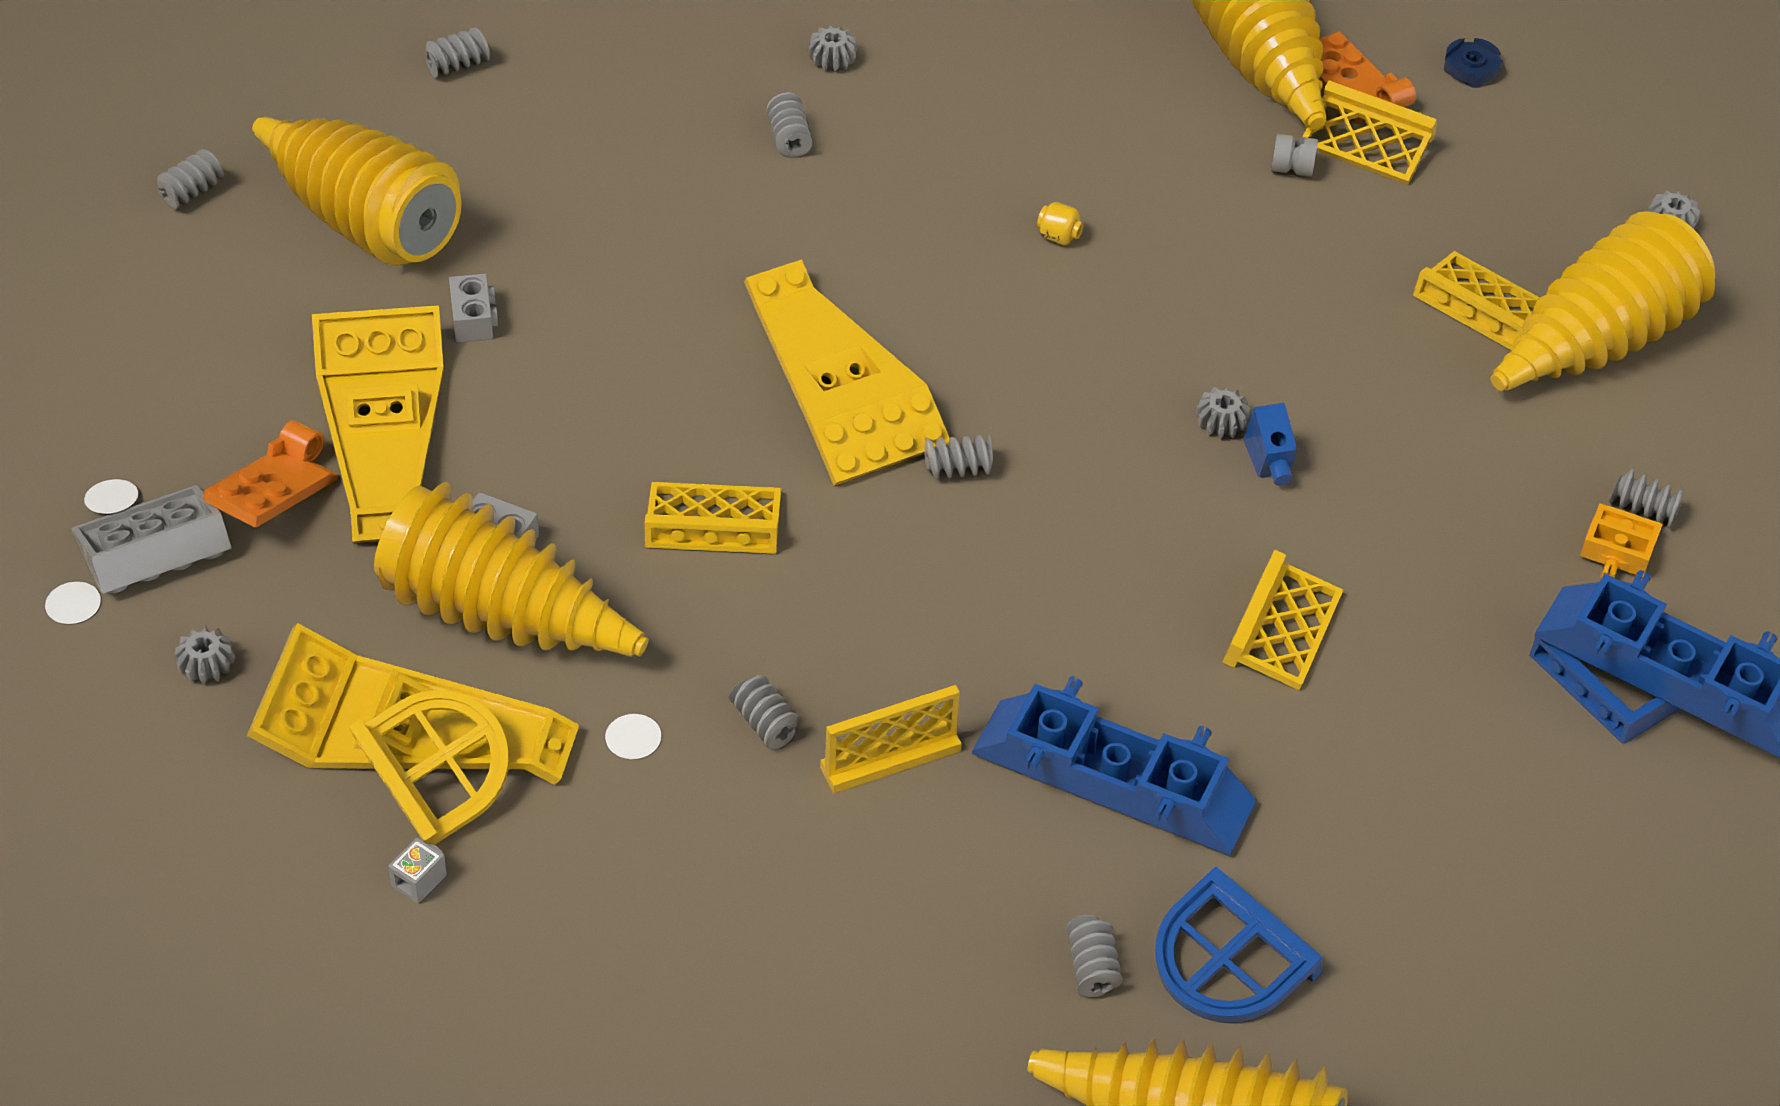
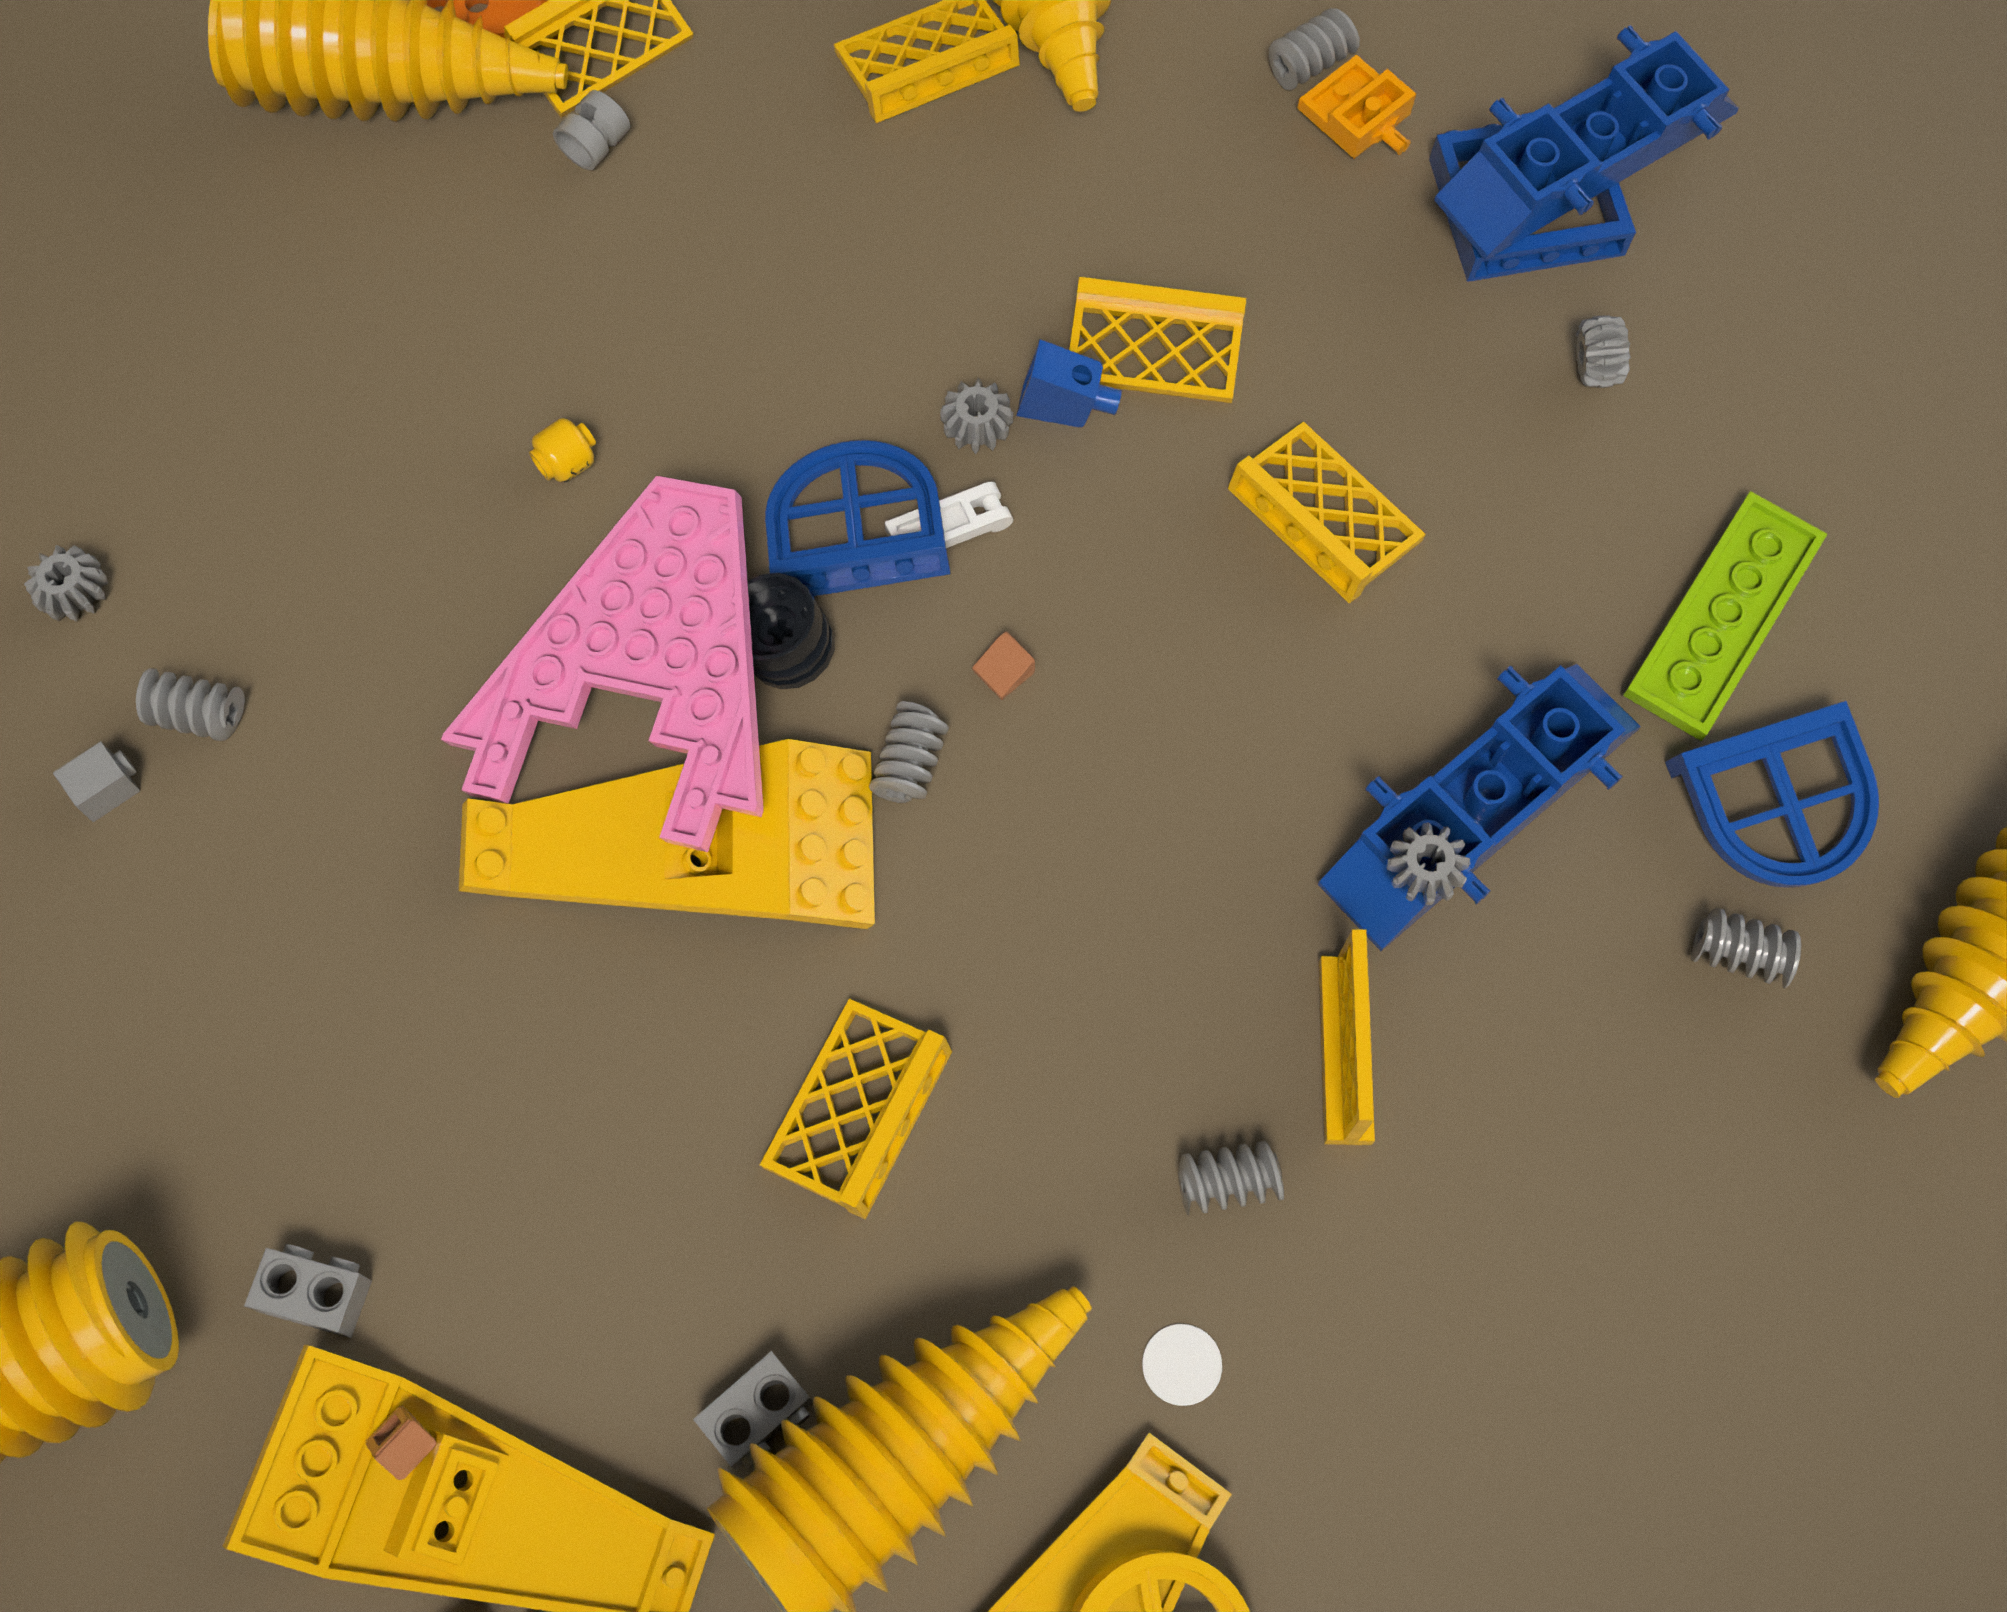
camera: 65 degrees left, 20 degrees up
none -> light grey brick [53,741,140,822]
none -> nougat slope [365,1405,436,1480]
none -> bright pink wing [441,476,763,852]
none -> black wheel [747,573,835,689]
none -> blue window [765,441,951,596]
none -> white plate [885,482,1013,548]
none -> nougat slope [972,631,1035,700]
none -> yellow fence [1069,277,1247,403]
none -> light grey gear [1386,822,1470,905]
none -> light grey gear [1575,315,1631,388]
none -> lime plate [1623,491,1828,742]

